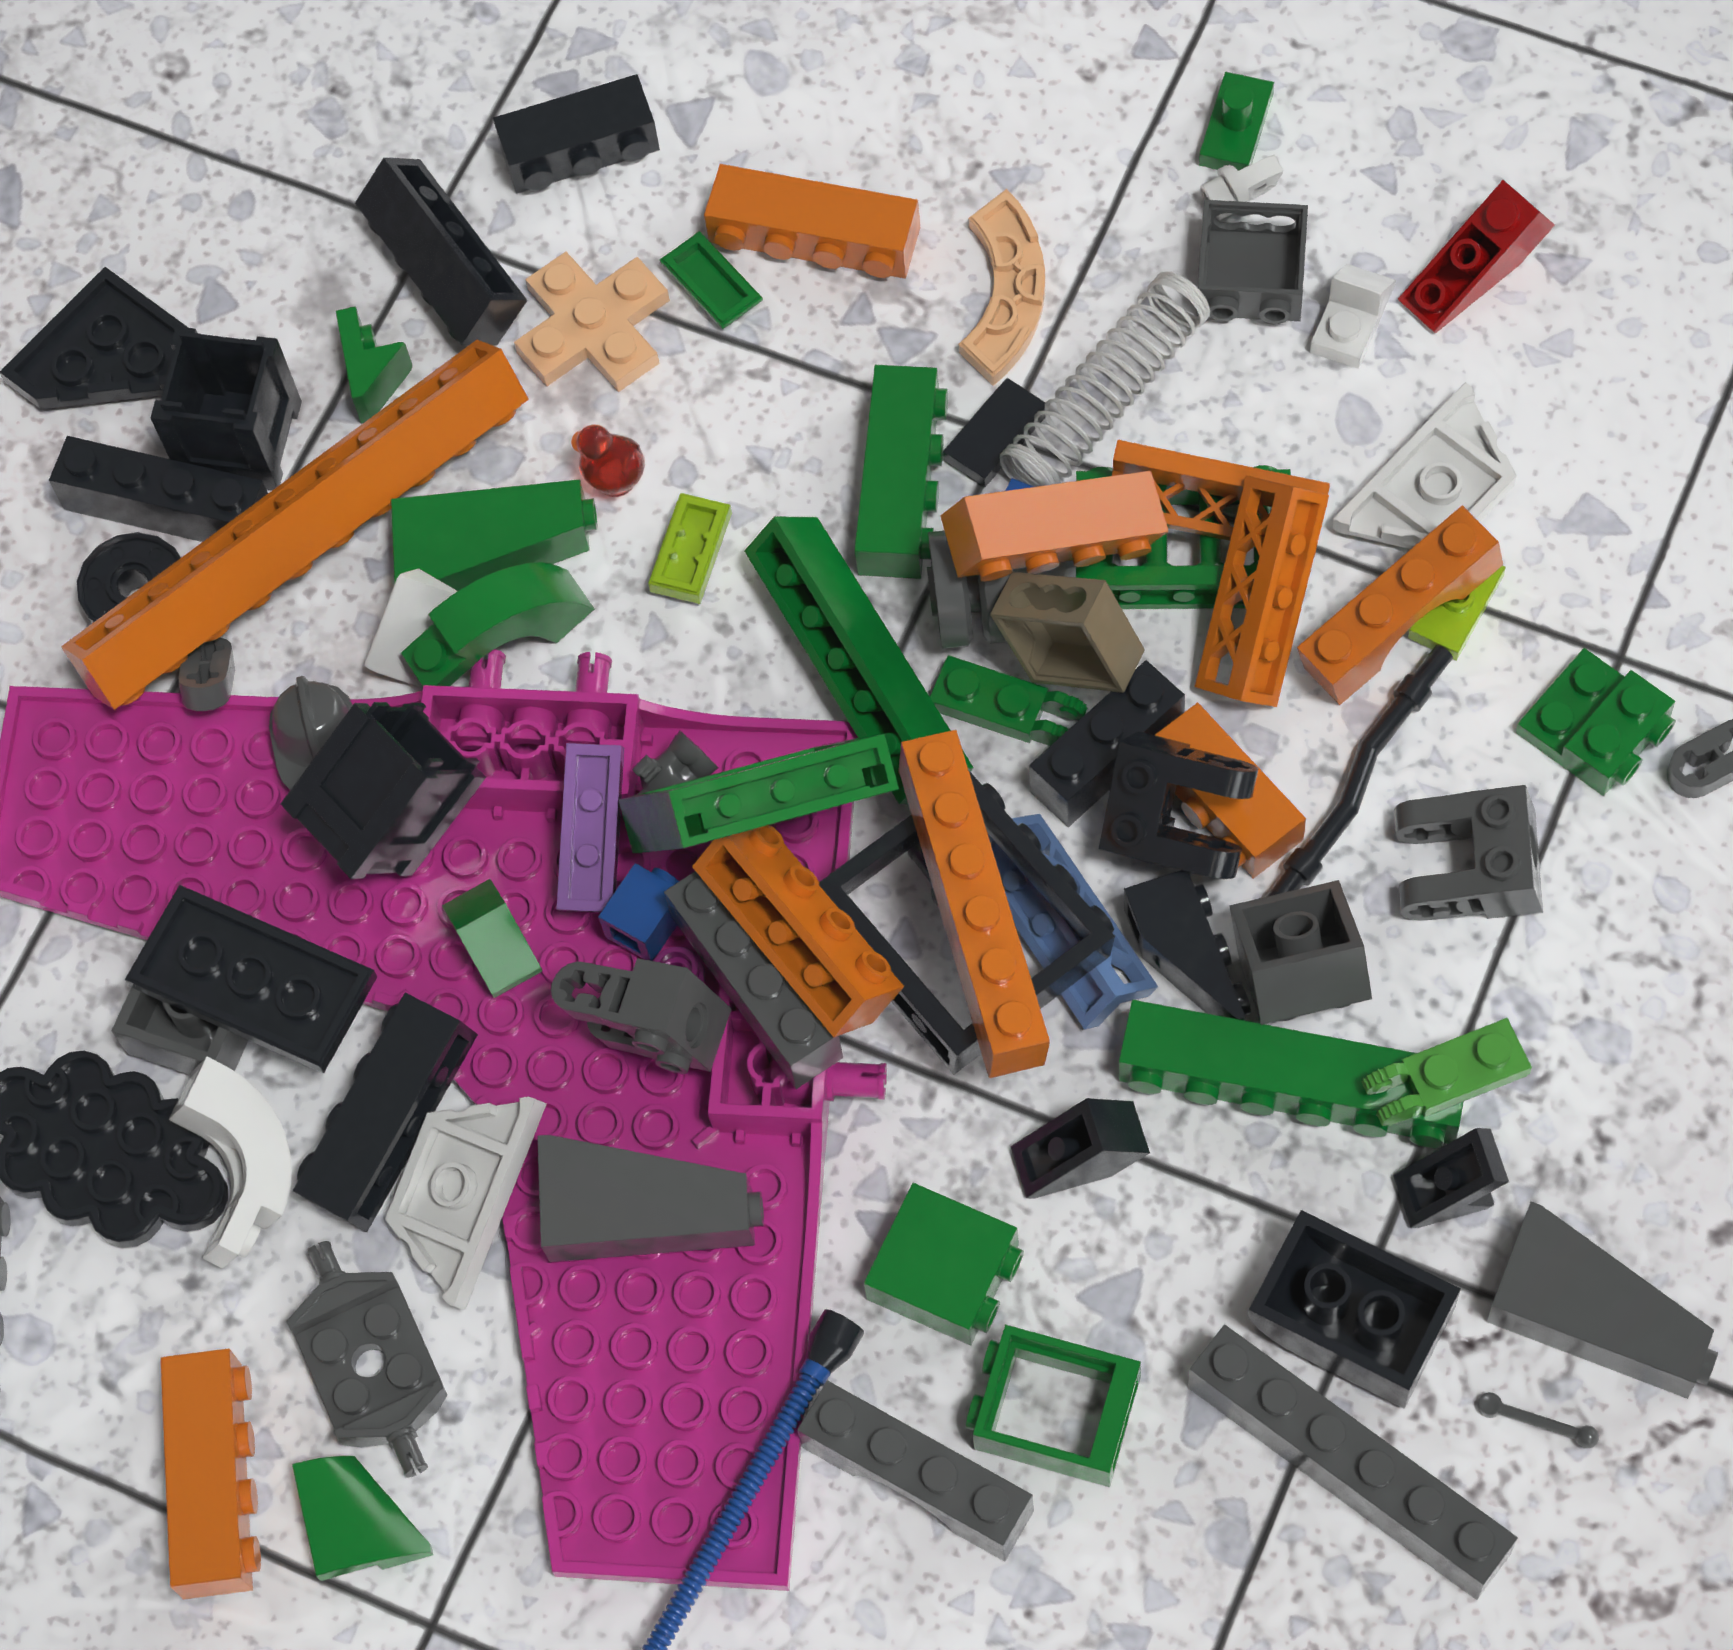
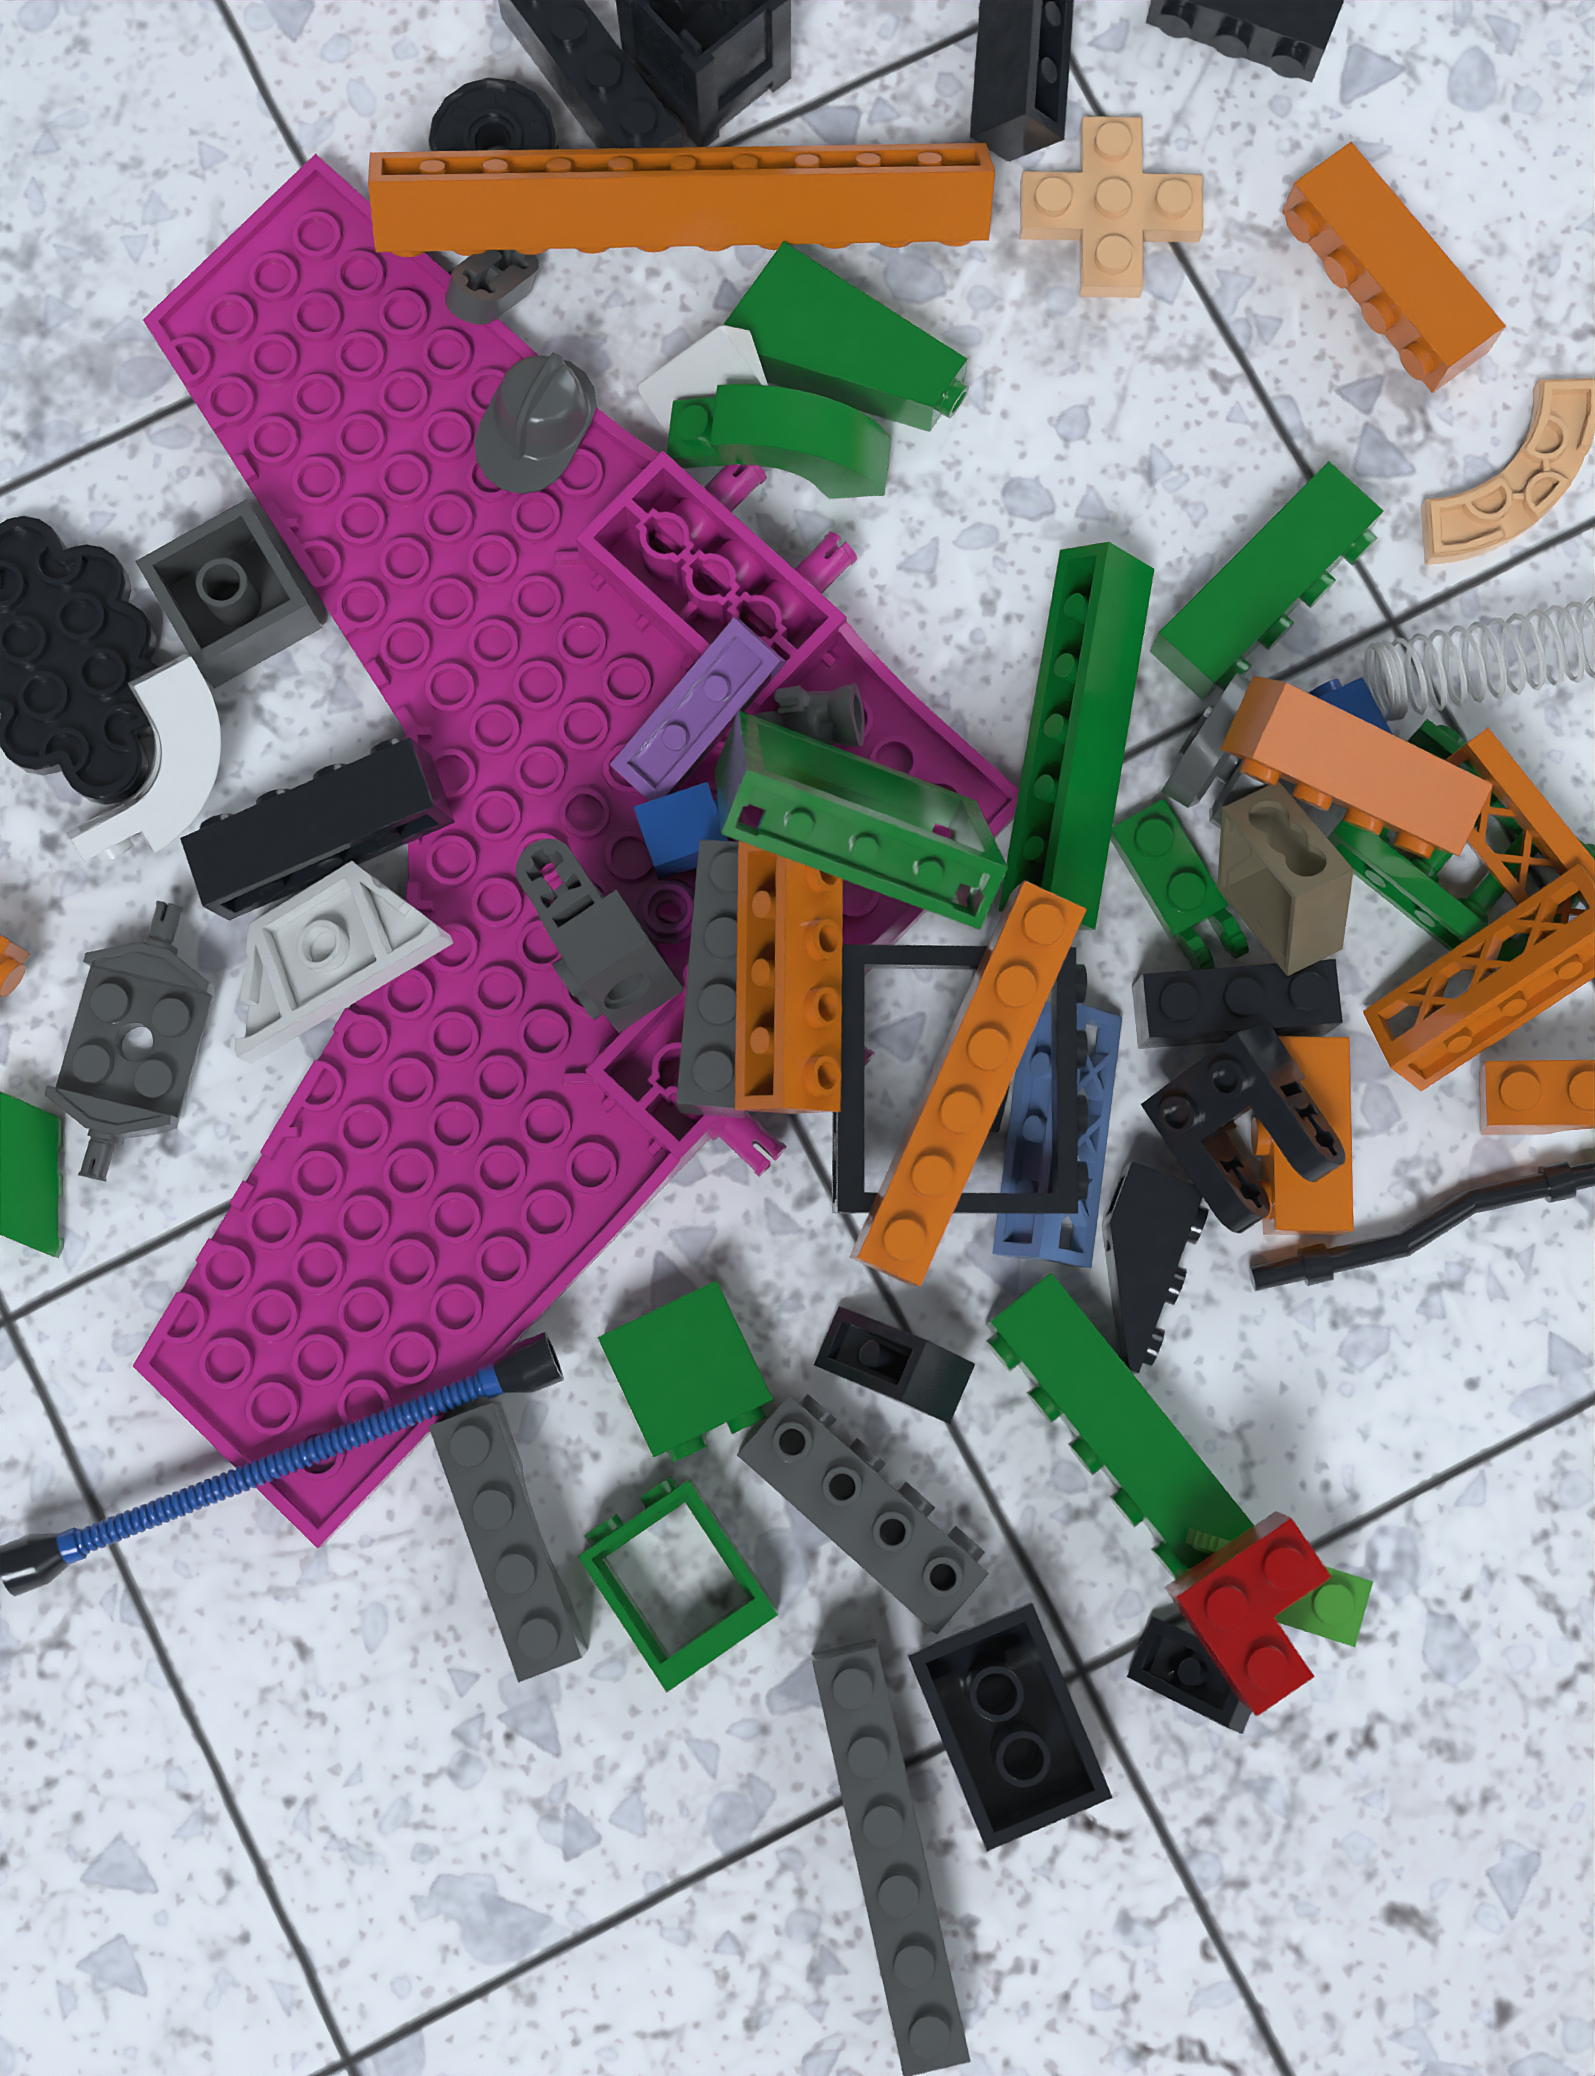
camera: 30 degrees right, 15 degrees up
black tile [125,885,377,1073] -> none
black container [281,702,486,879] -> none
green slope [336,306,413,424] -> none
slope [442,879,543,998] -> none
dark grey slope [538,1135,764,1262] -> none
clear red animal [571,424,645,497] -> none
lime plate [648,493,732,604] -> none
green tile [660,231,763,329] -> none
black tile [943,378,1046,487] -> none
dark grey brick [1229,880,1372,1025] -> none
dark grey brick [1394,785,1543,921] -> none
dark grey hinge [1478,1392,1599,1448] -> none
dark grey slope [1487,1202,1718,1399] -> none
none -> dark grey brick [737,1394,989,1635]
none -> red brick [1164,1511,1332,1717]

